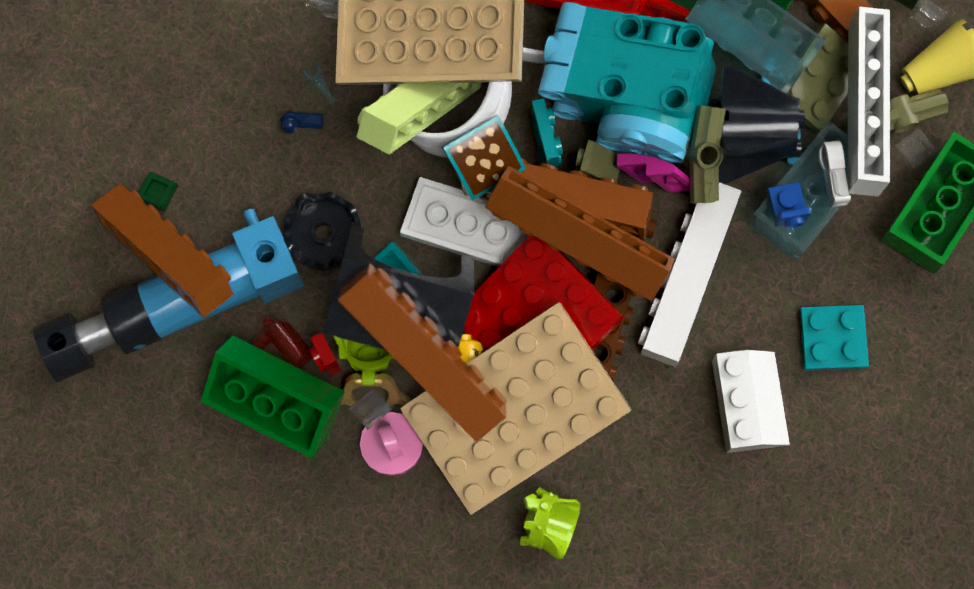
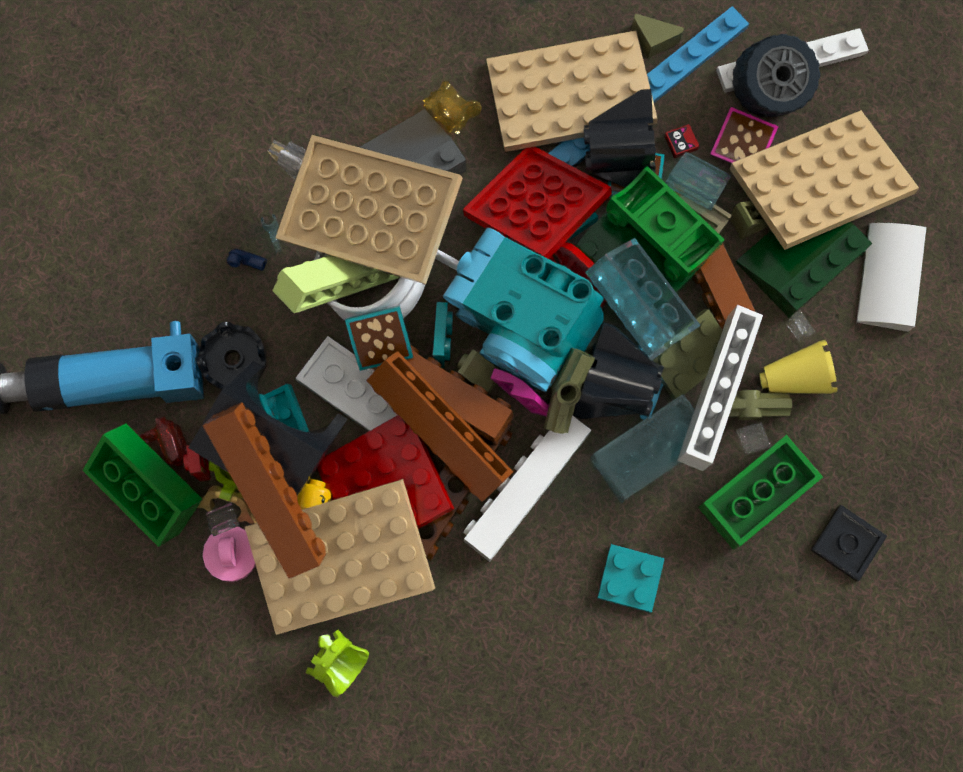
camera: 10 degrees right, 0 degrees up
dark orange brick [91,183,234,318] -> none
dark green tile [138,171,178,212] -> none
white slope [712,350,790,453] -> none
blue bracket [767,182,811,229] -> none
white piece [818,141,851,207] -> none

